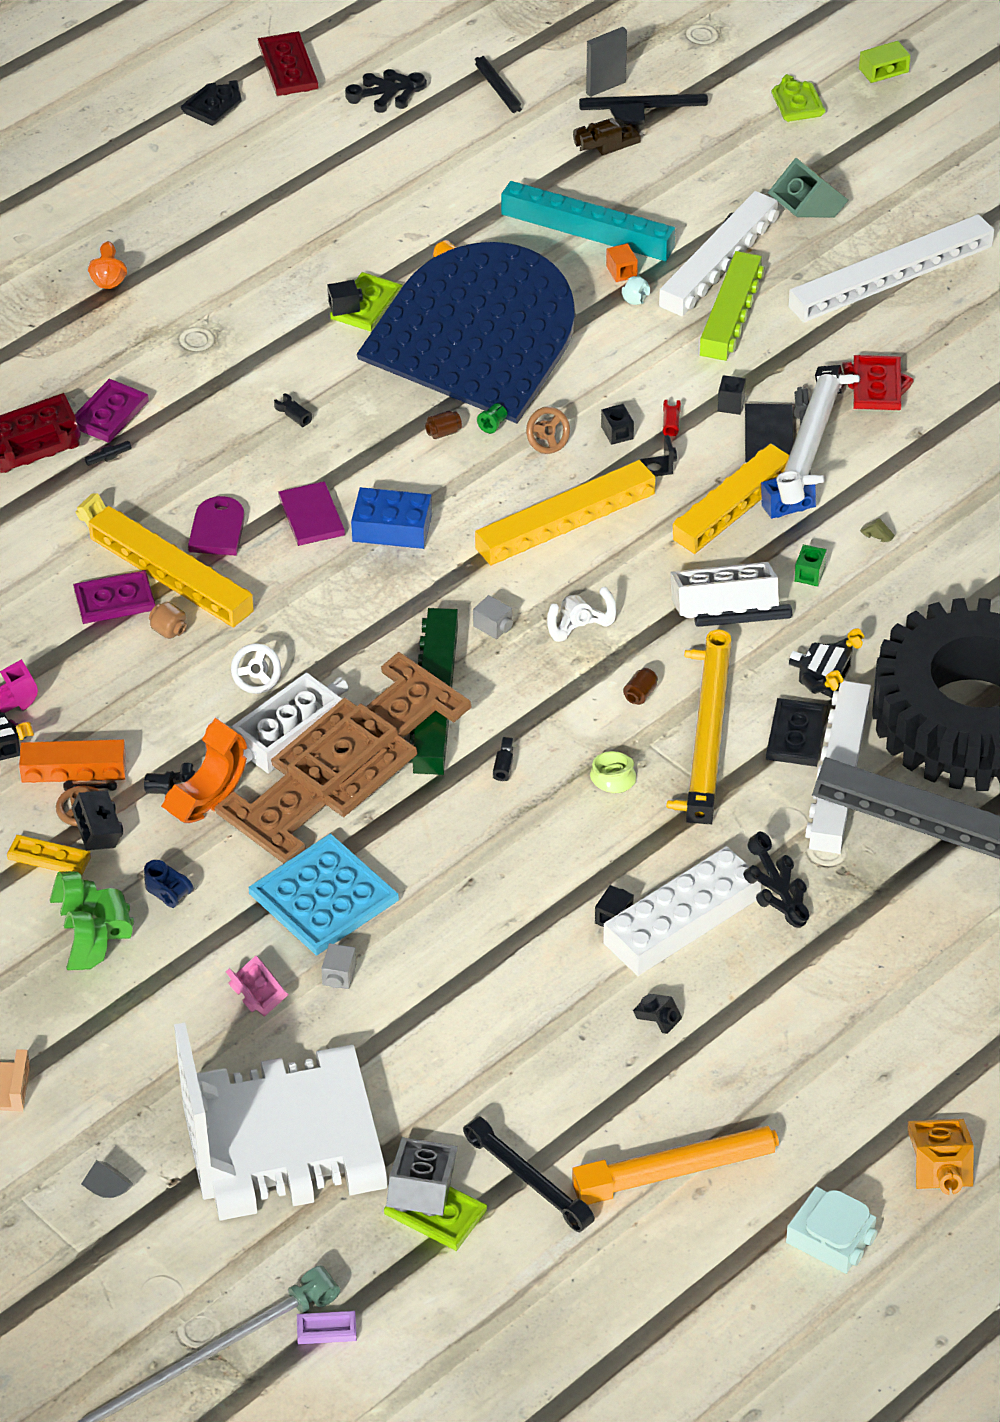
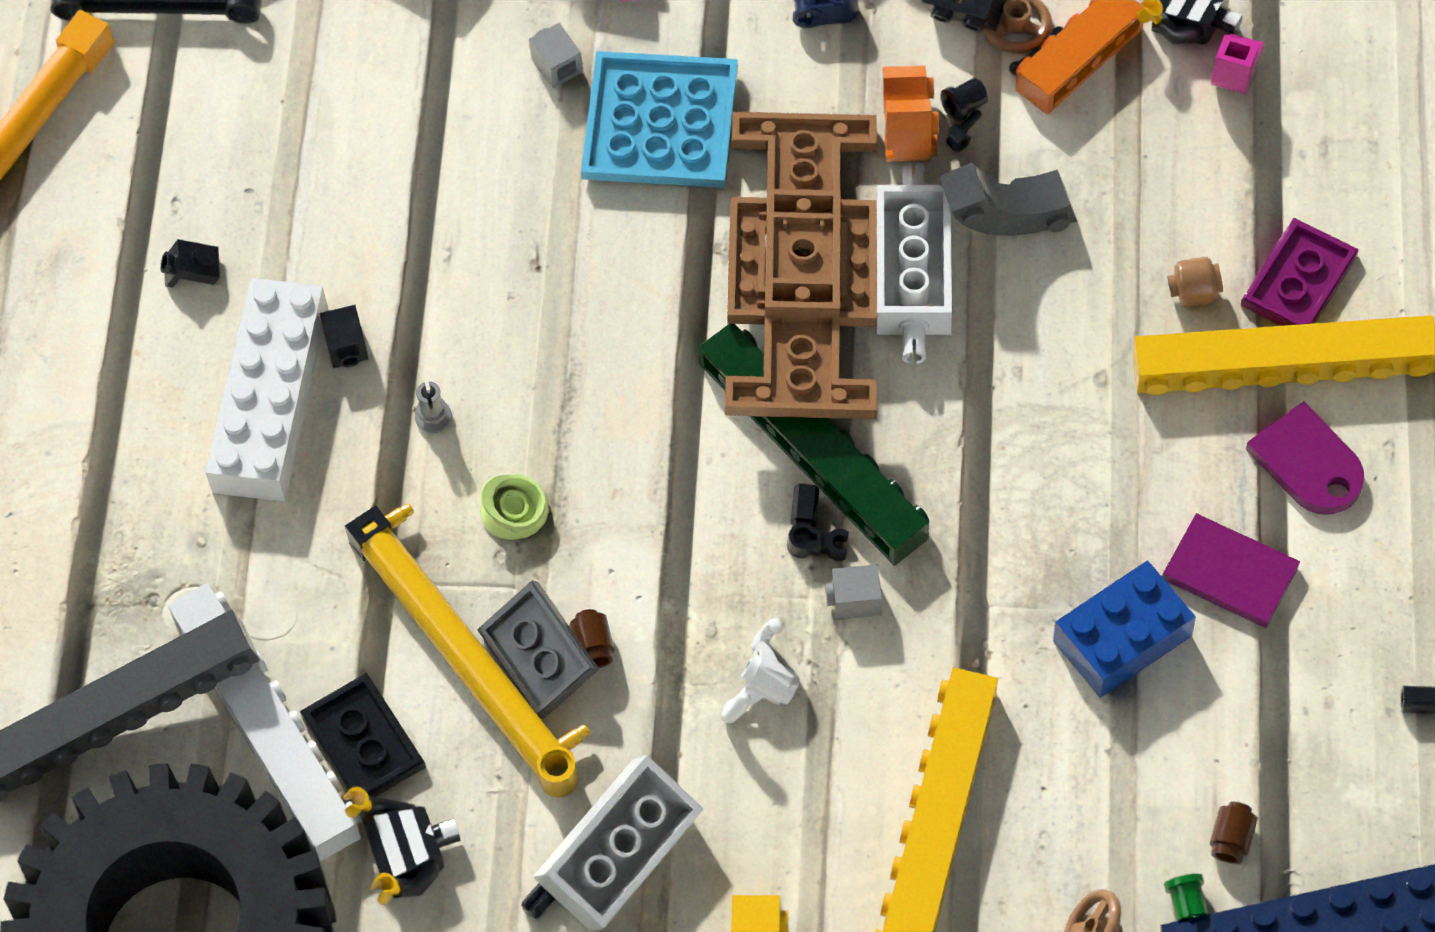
camera: 140 degrees right, 15 degrees up
white piece [231,643,281,694] -> none
black bar [493,737,513,781] -> none
black plant [743,831,809,928] -> none
none -> light grey pin [415,381,452,433]
none -> dark grey tile [477,580,600,719]
none -> black bar [787,483,849,561]
none -> dark grey brick [939,163,1077,235]

